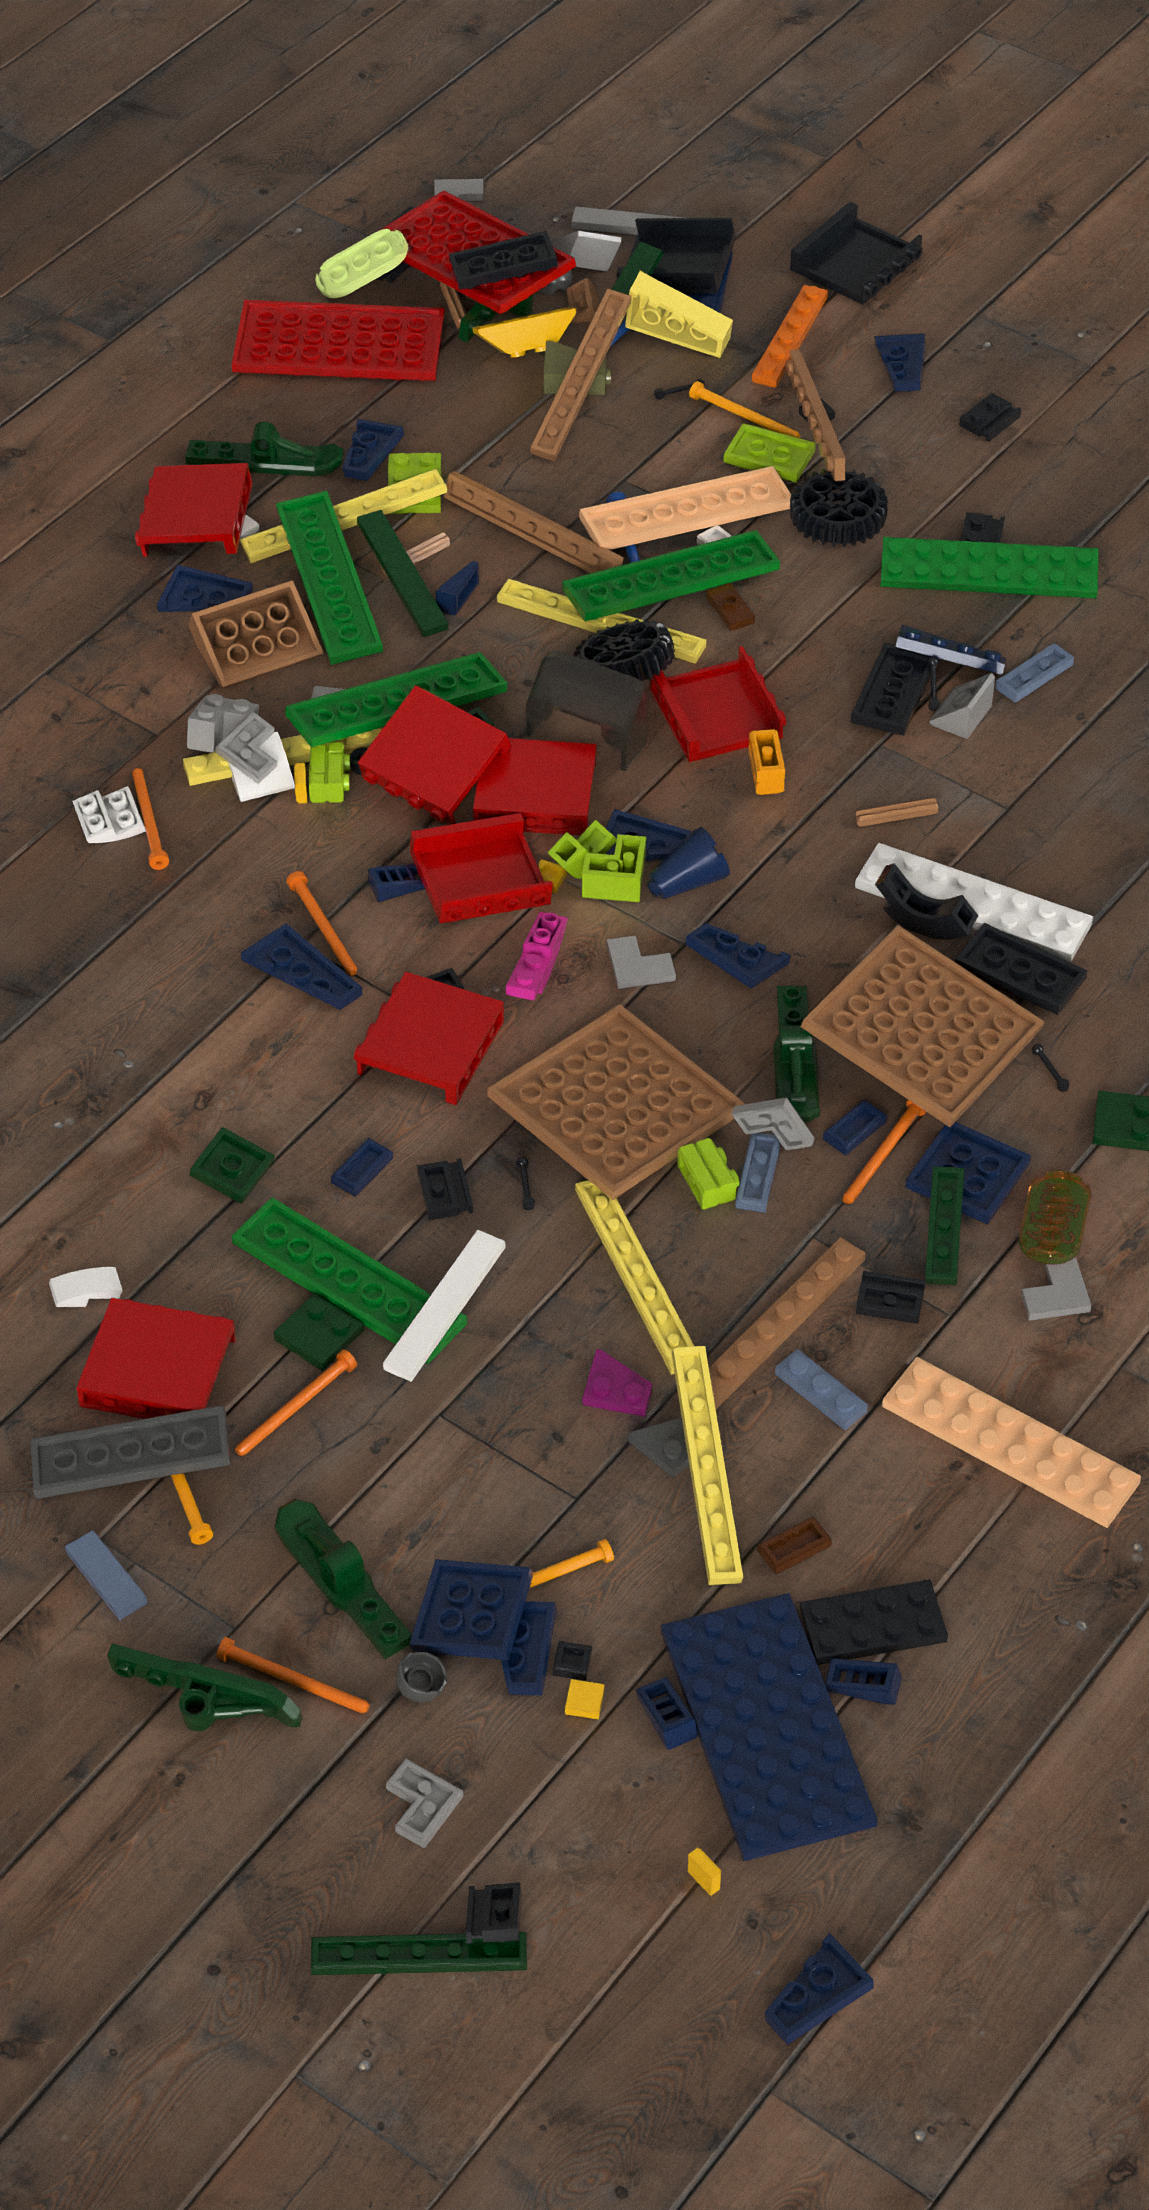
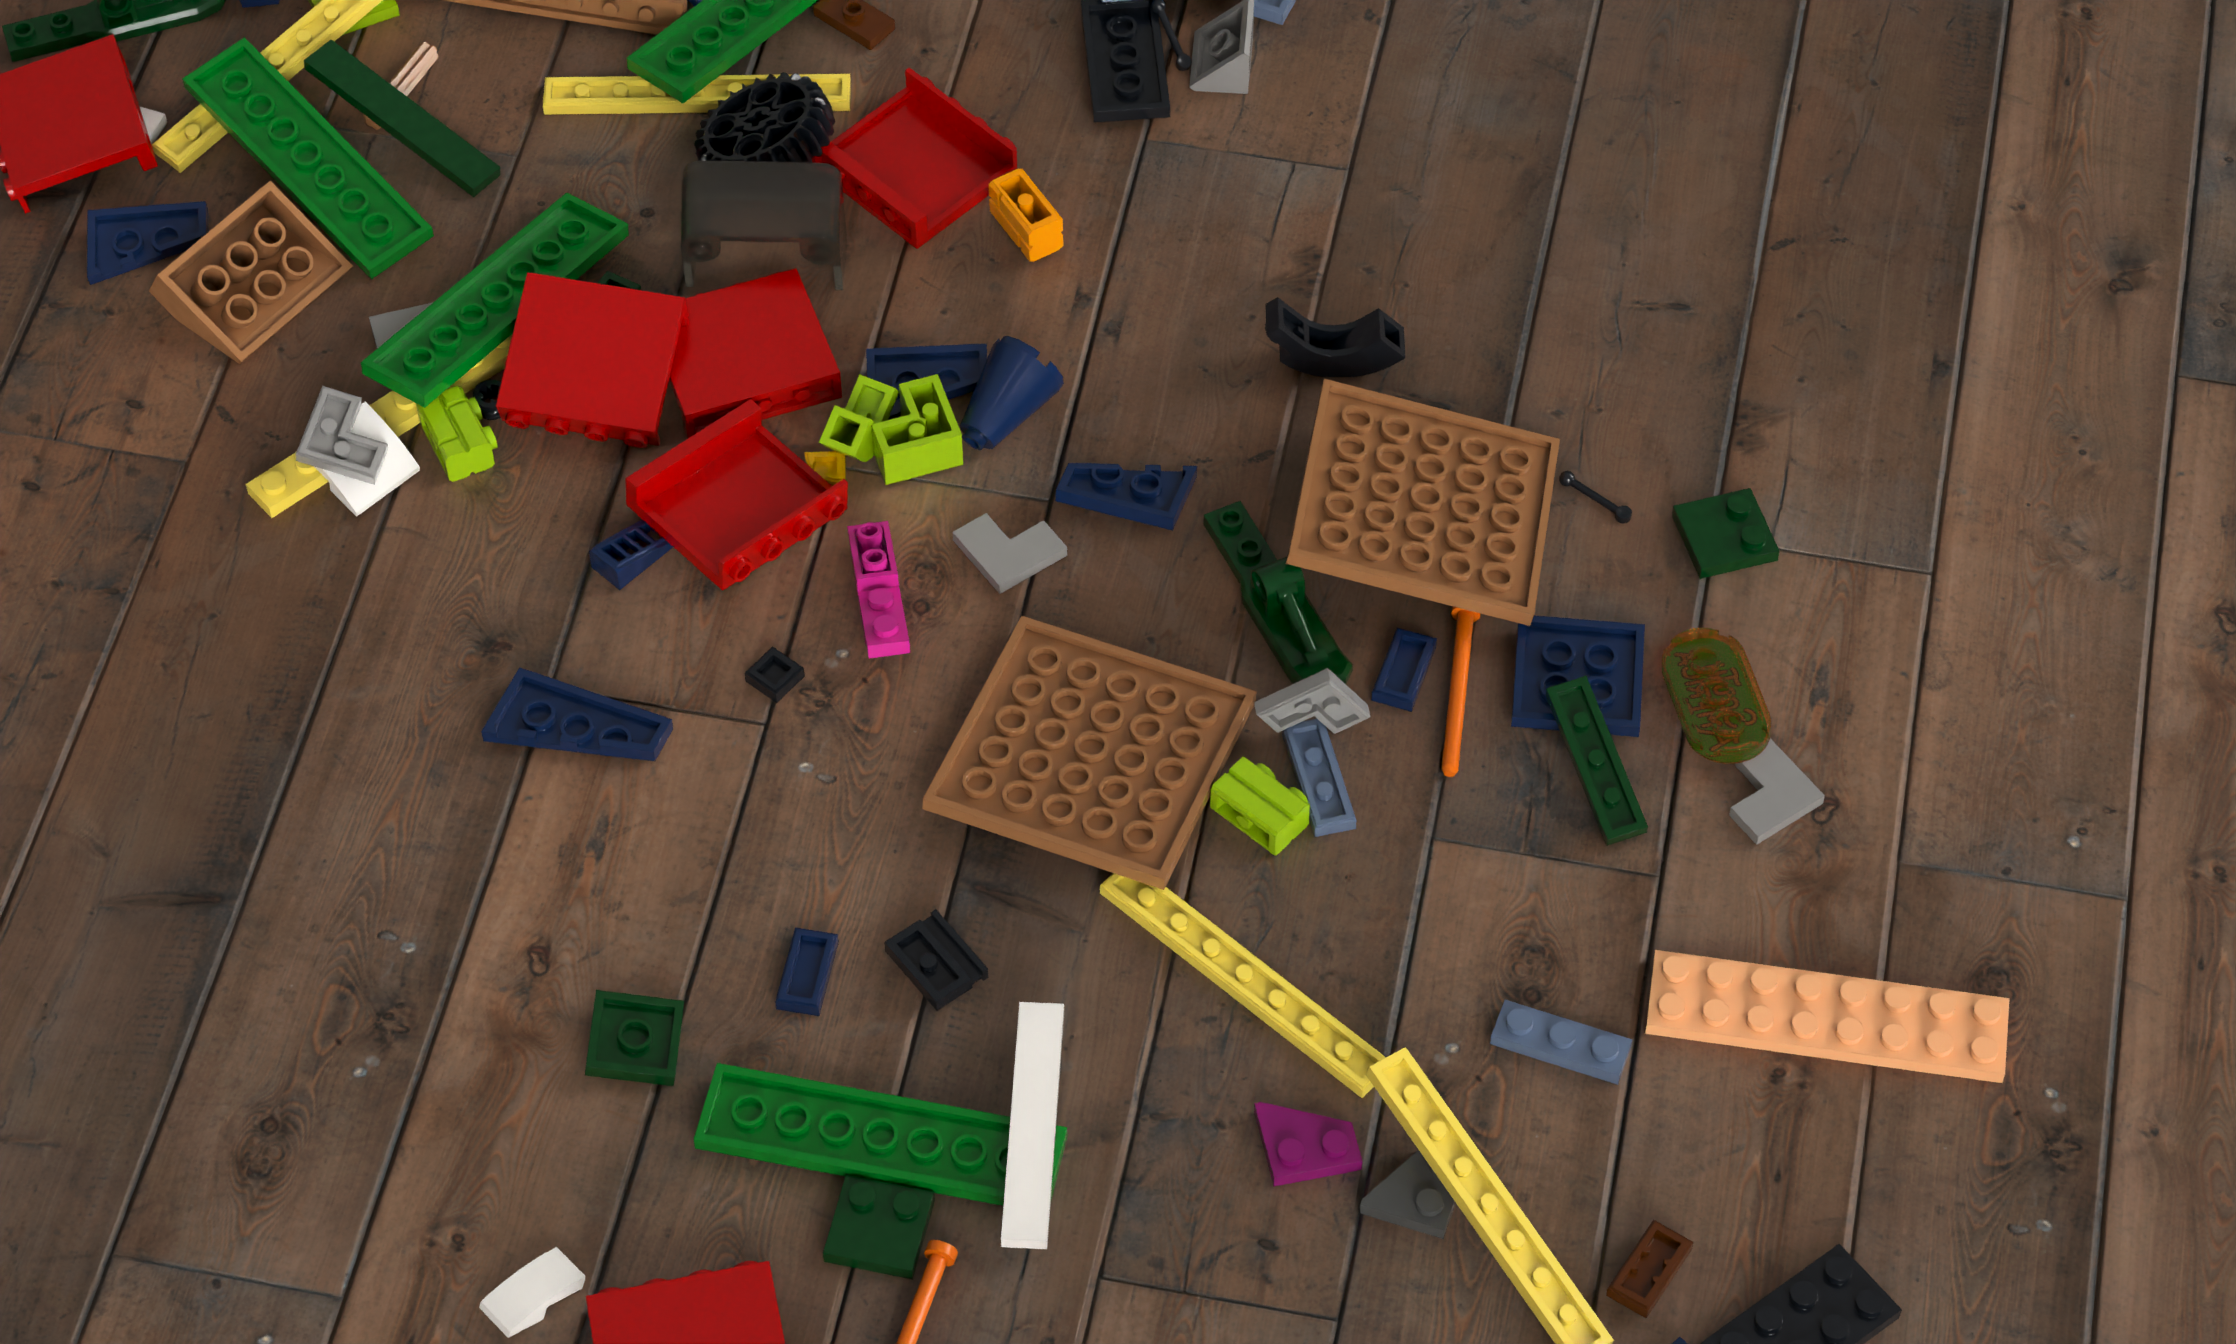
camera: 25 degrees left, 5 degrees up
white slope [72,786,146,843] -> none
orange bar [132,768,169,870] -> none
light grey brick [187,694,259,753] -> none
orange bar [286,871,357,976] -> none
yellow tile [294,763,308,804] -> none
red panel [354,971,504,1105] -> none
dark blue slope [436,561,479,616] -> none
black hinge [516,1156,535,1210] -> none
medium nougat plate [709,1237,865,1409] -> none
medium nougat axle [855,798,938,827] -> none
white plate [855,843,1093,962] -> none
black plate [856,1271,926,1324] -> none
black plate [955,923,1088,1015] -> none

